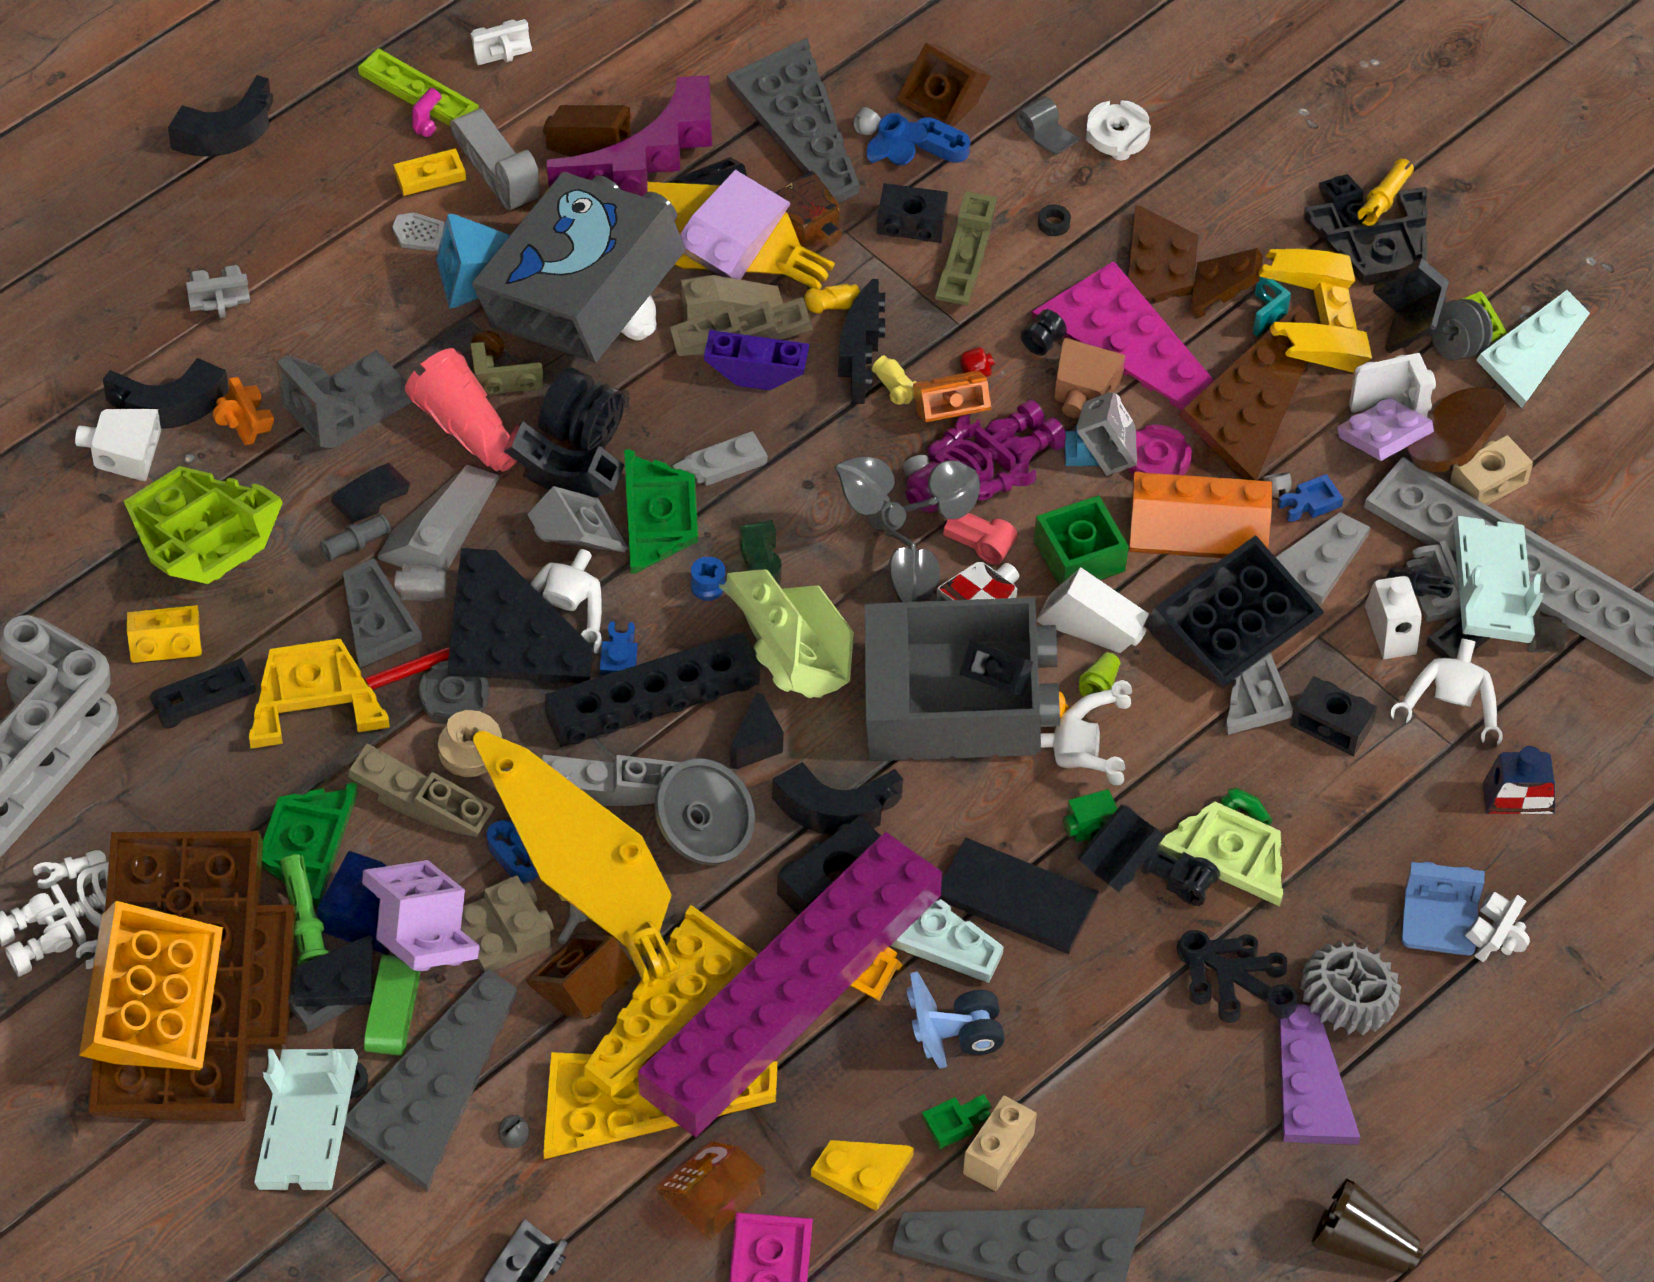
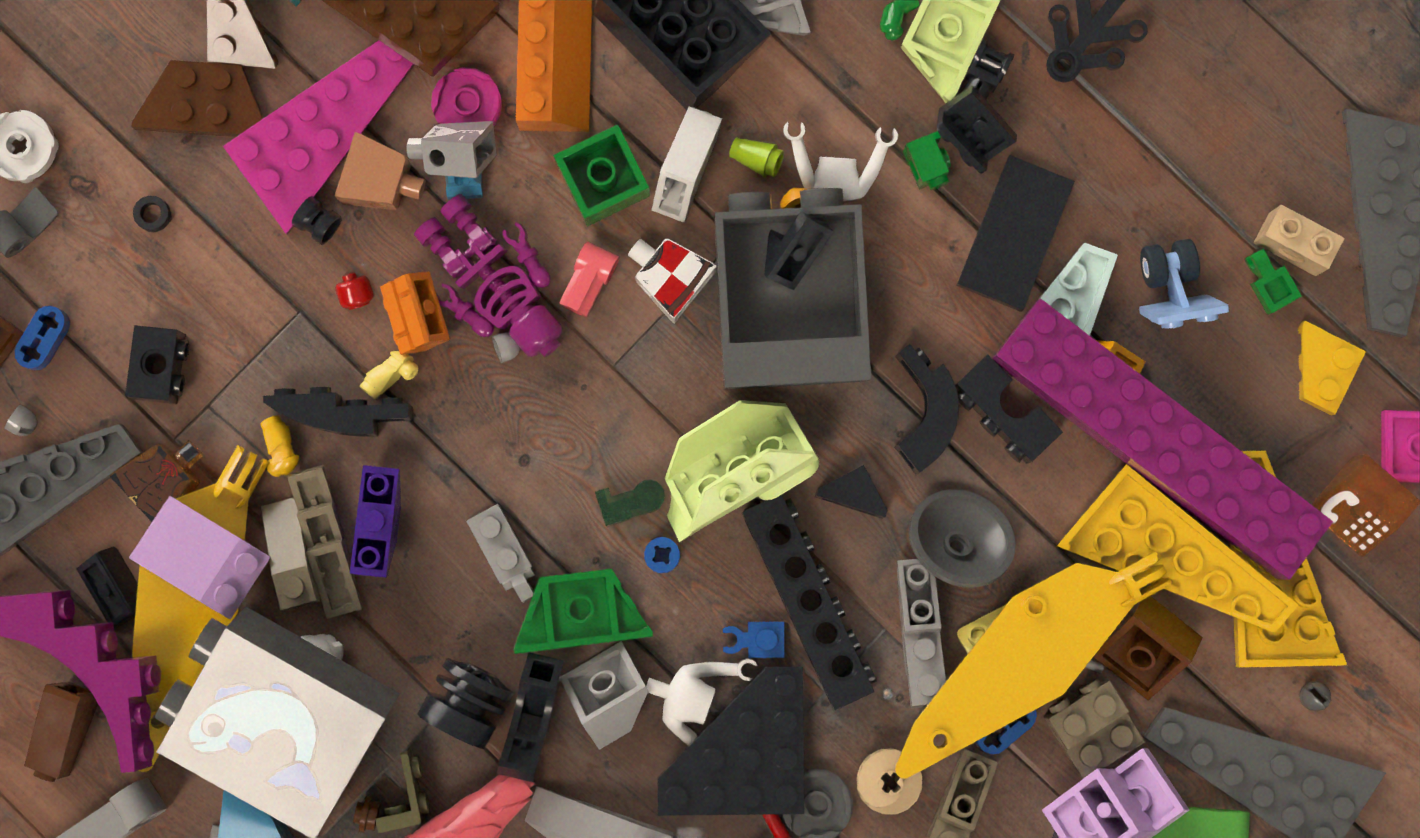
camera: 95 degrees left, 30 degrees up
dark grey plant [834,457,980,602] -> none
blue plate [867,113,928,166] -> none
olive slope [936,191,997,306] -> none

